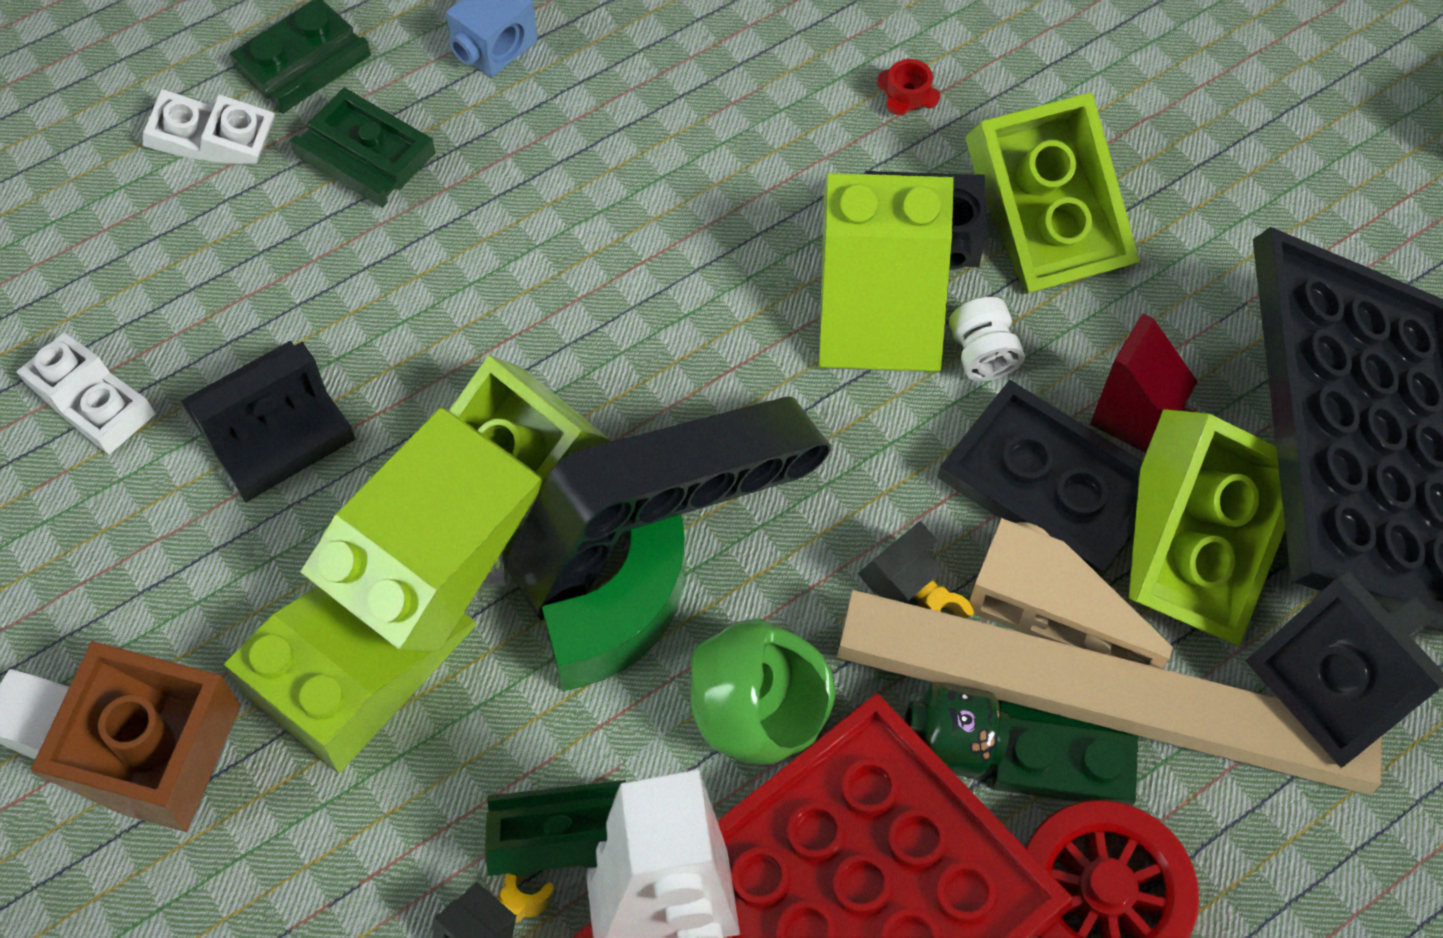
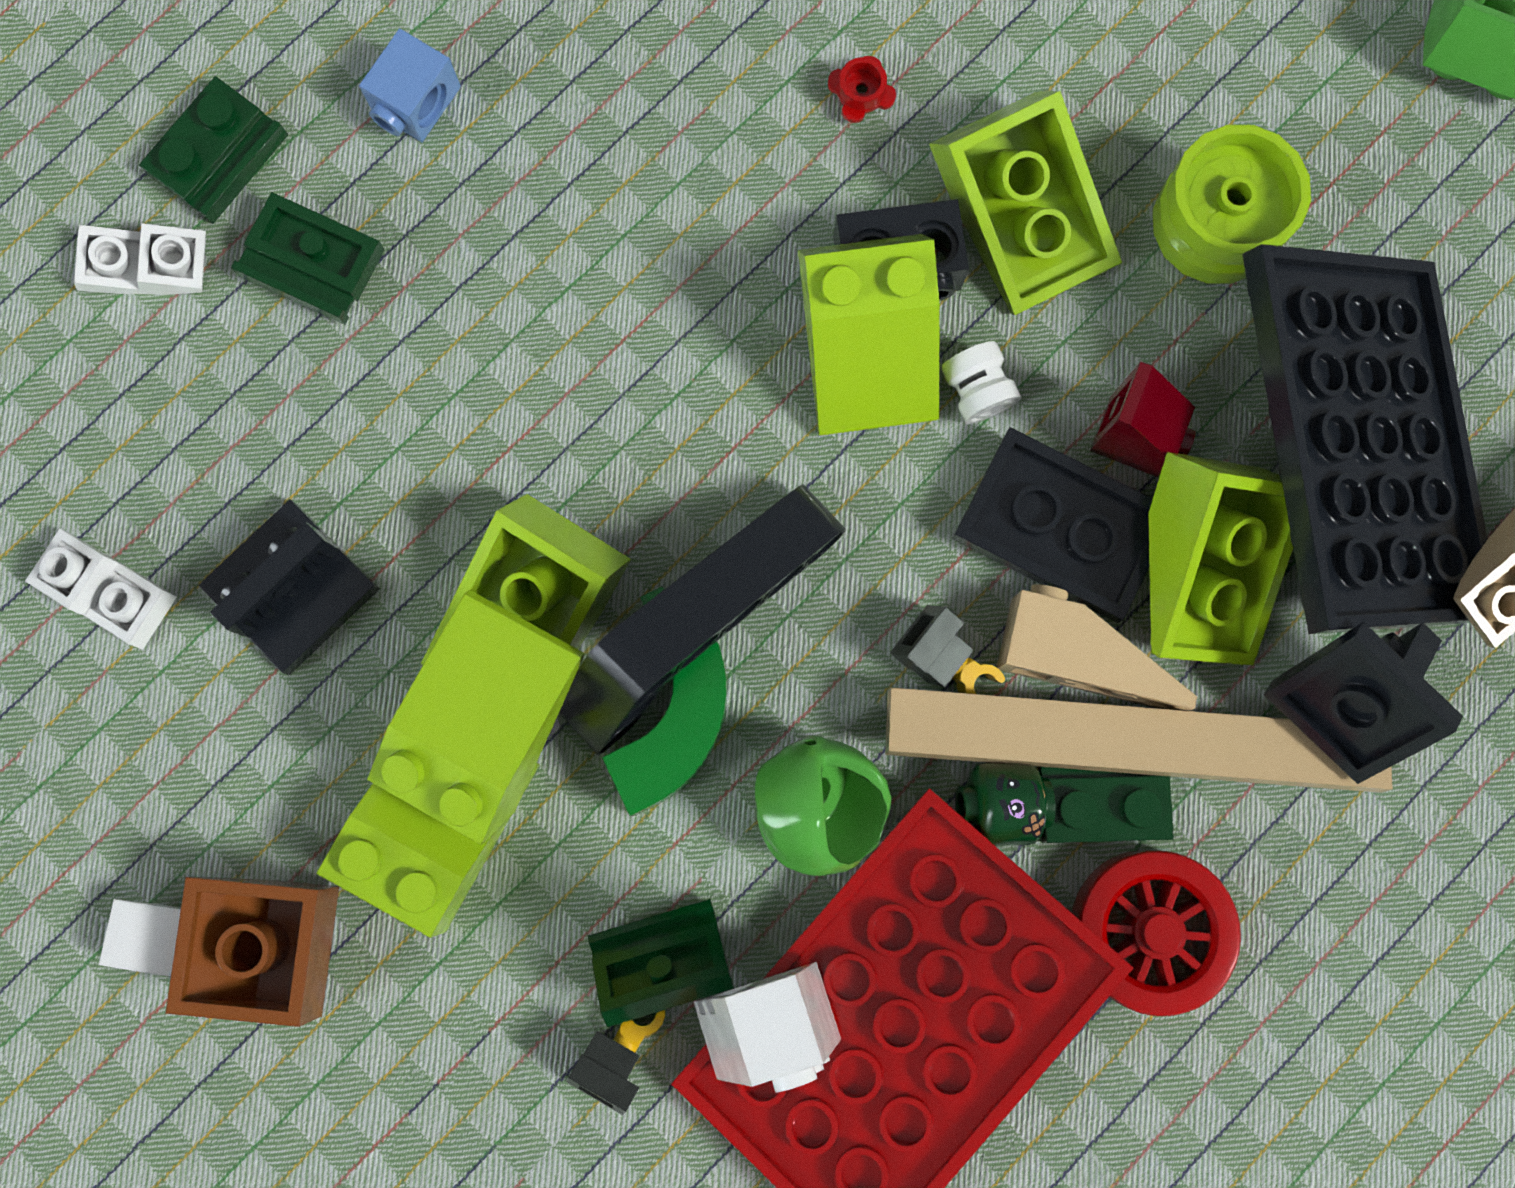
camera: 10 degrees left, 20 degrees up
none -> lime wheel [1153,125,1311,284]

